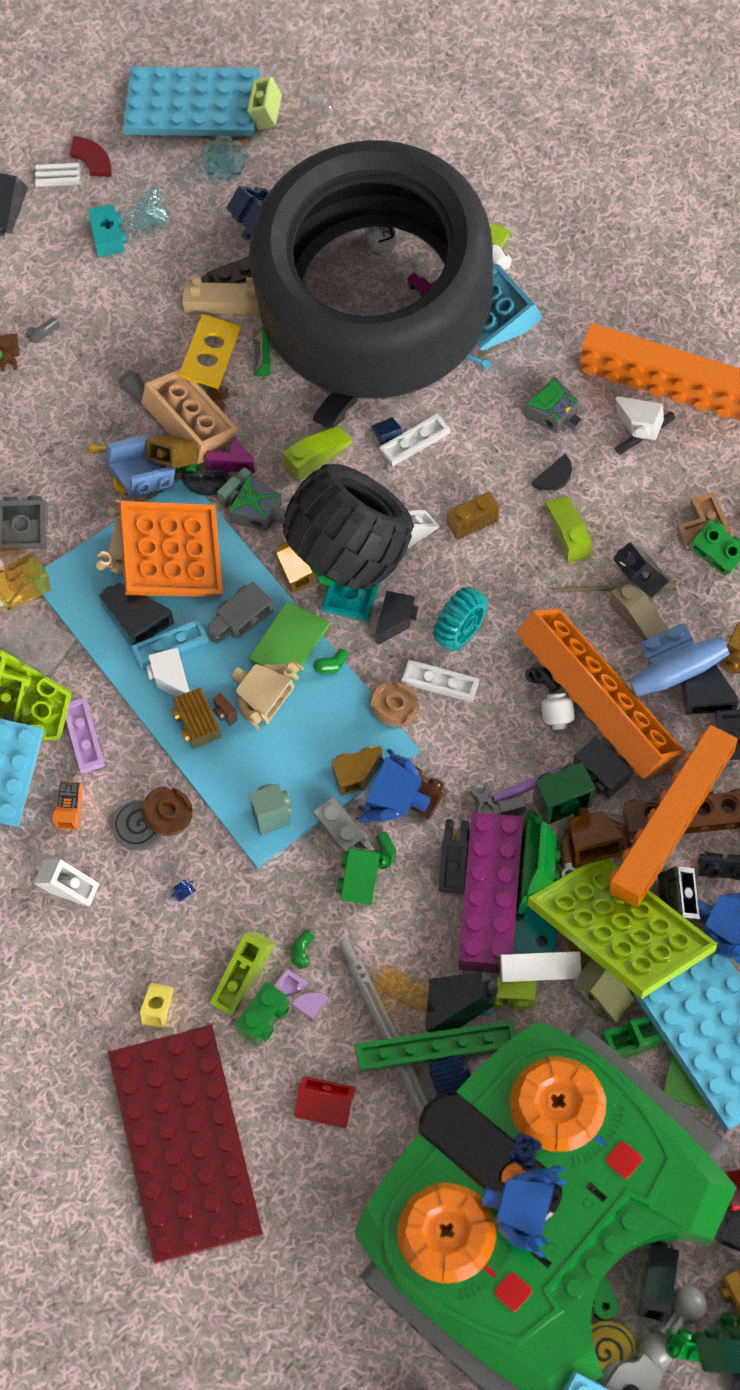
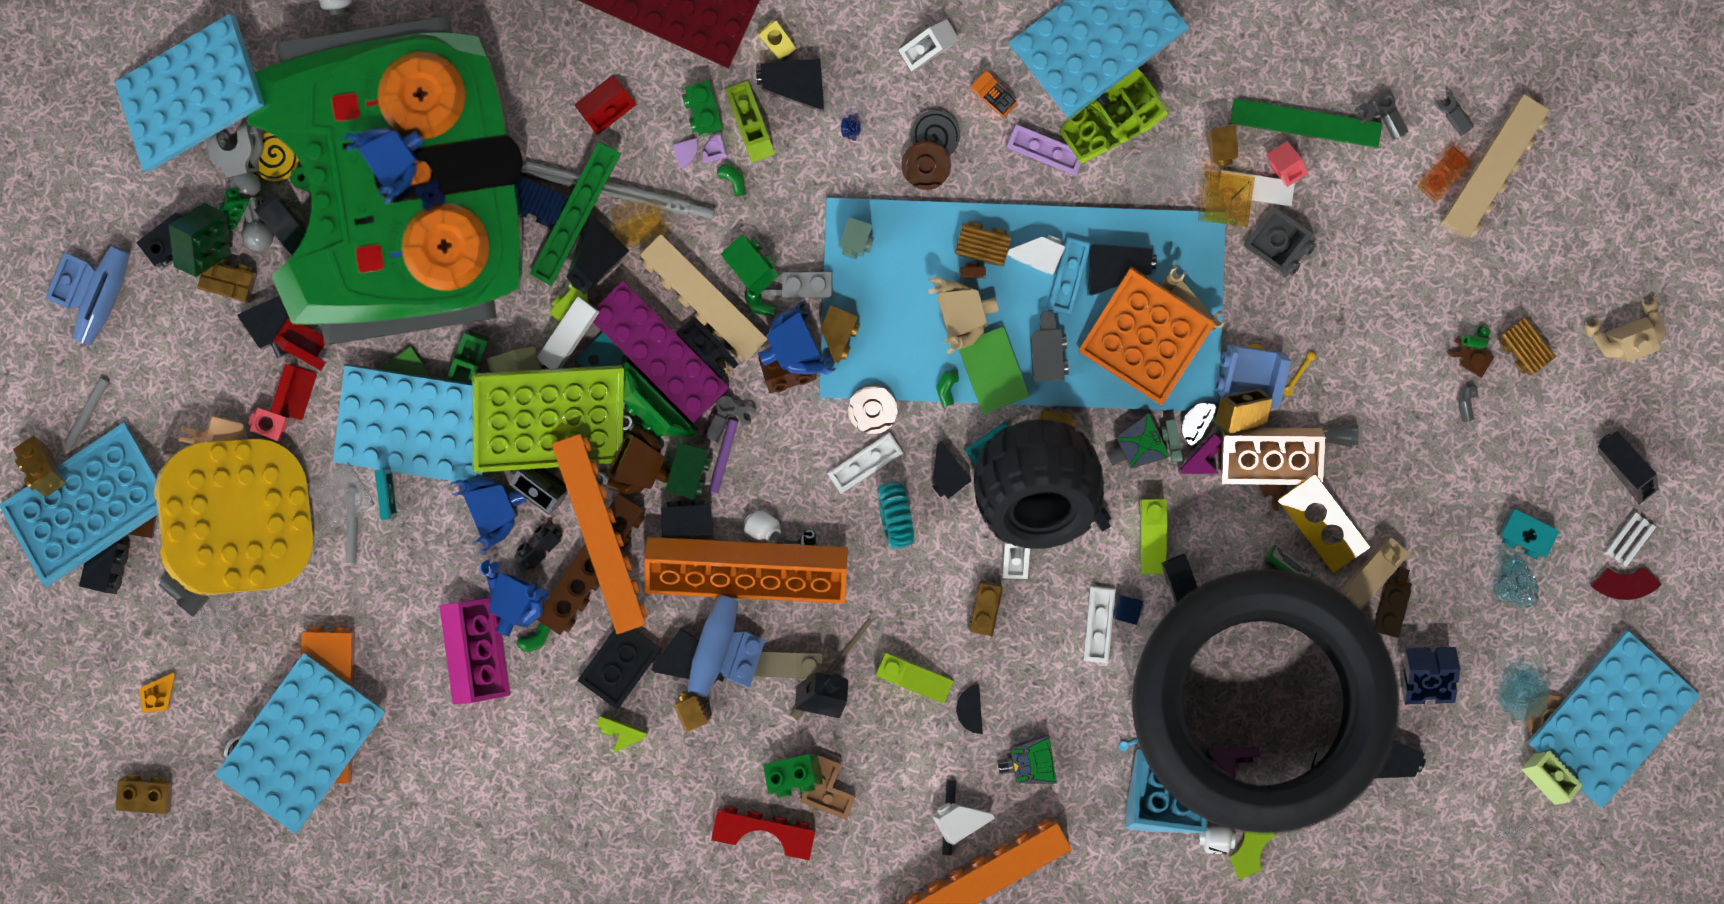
camera: 125 degrees right, 25 degrees up
none -> tan brick [640,234,768,361]
none -> black slope [756,59,824,112]

